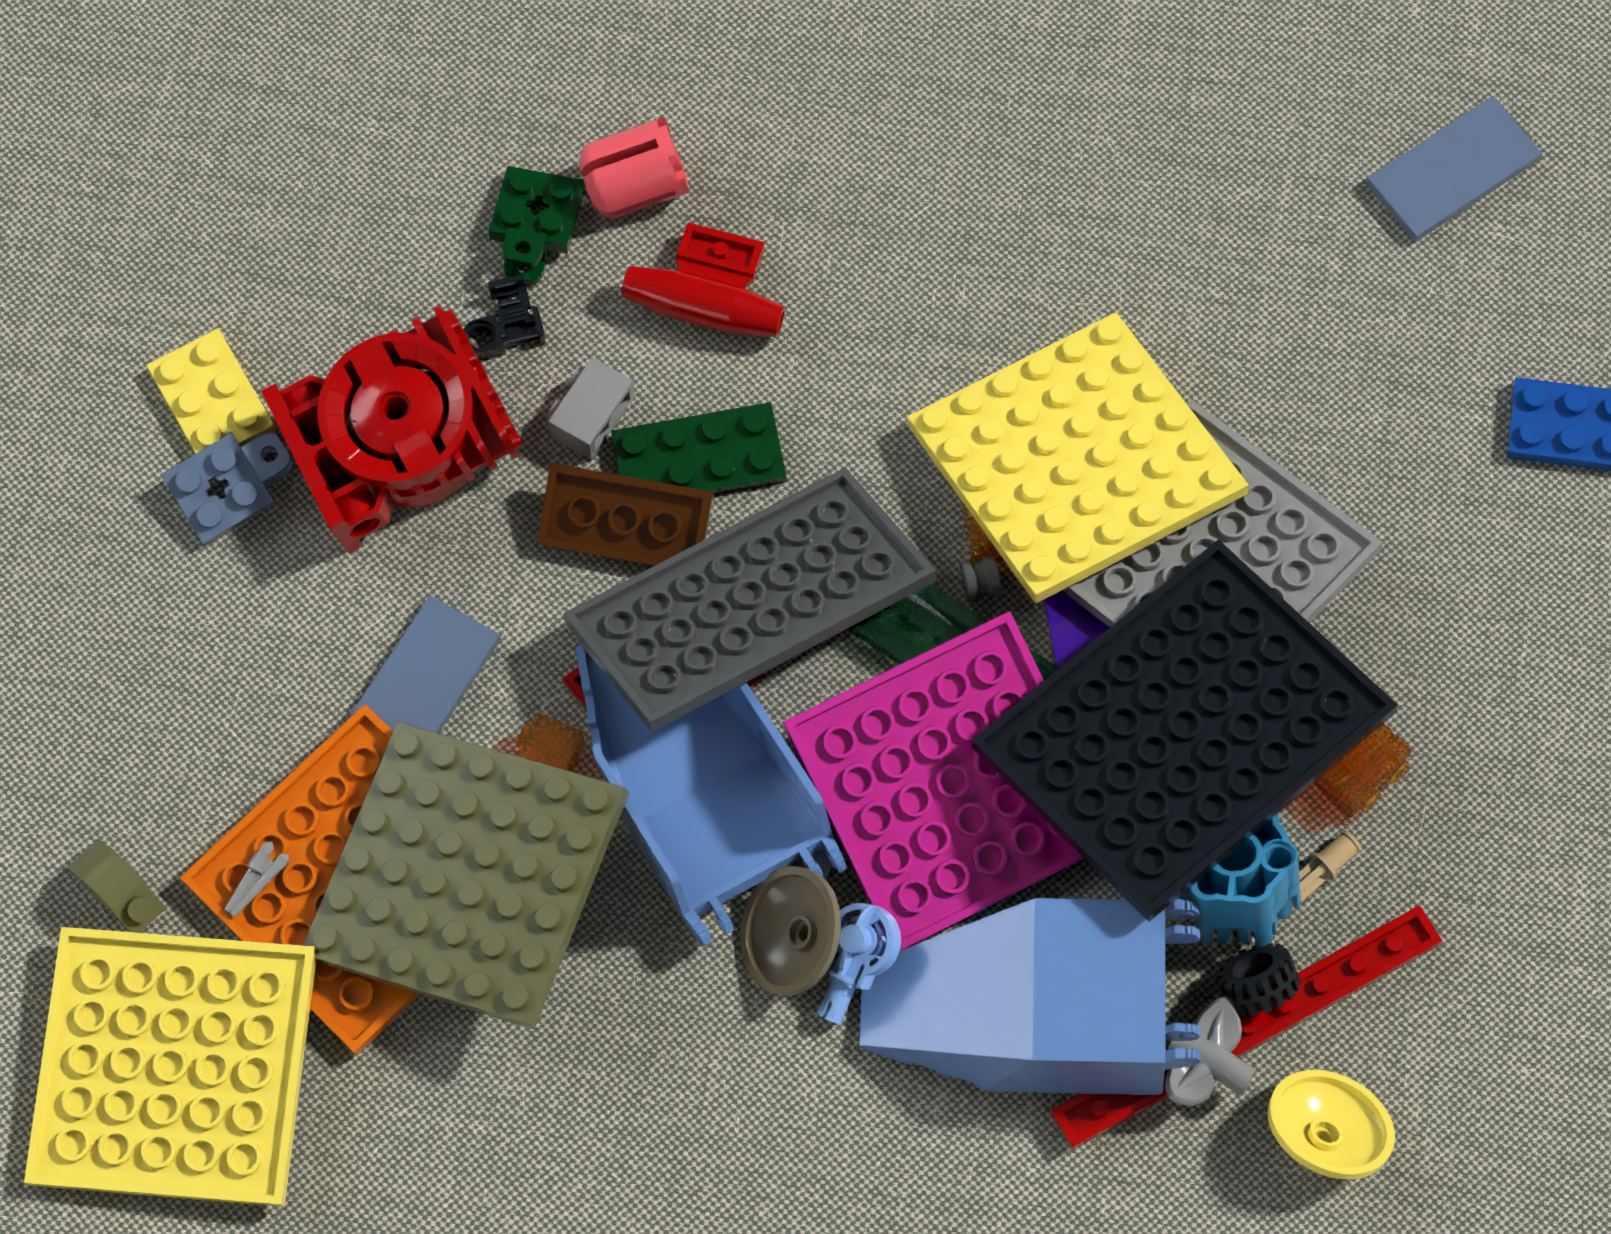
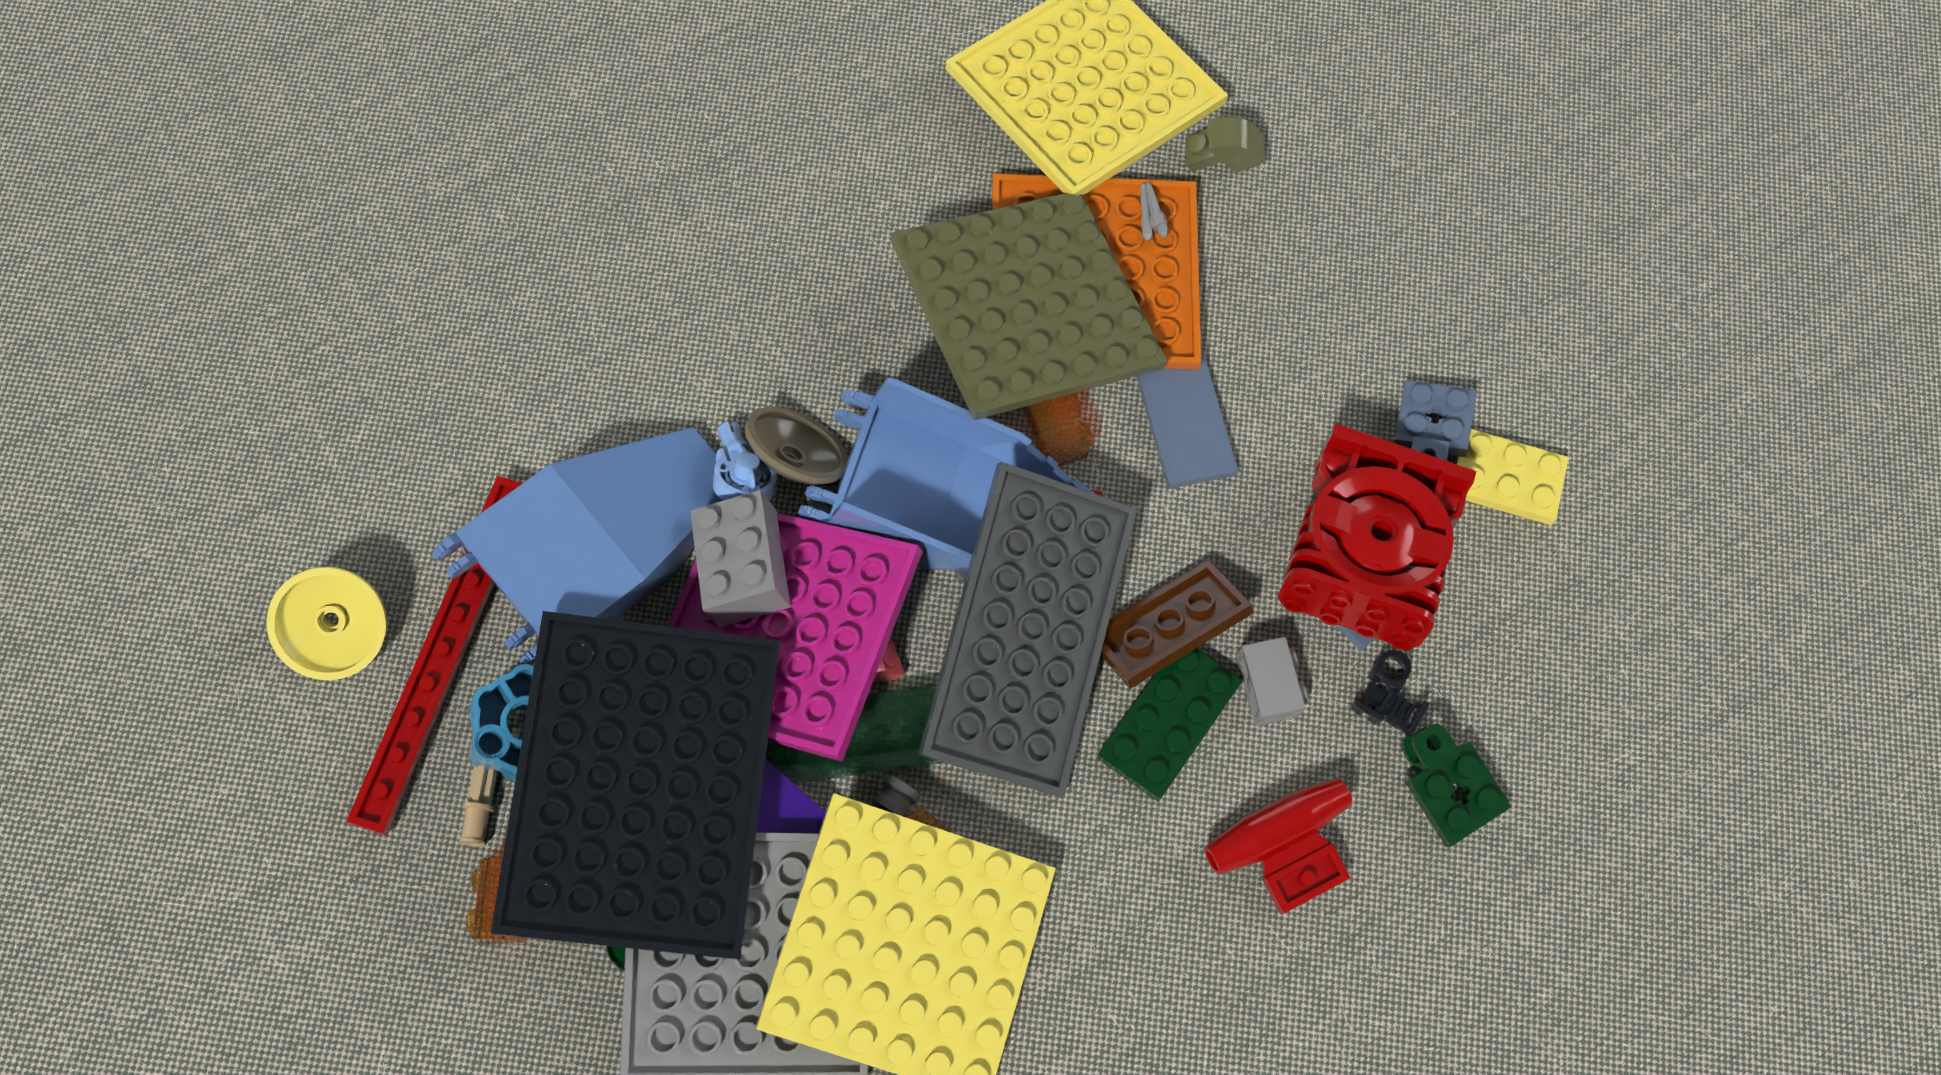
camera: 130 degrees right, 0 degrees up
coral cylinder [579,117,690,219] -> none
light grey plant [1165,995,1256,1106] -> none
black tyre [1216,943,1301,1016] -> none
none -> light grey brick [690,490,791,627]

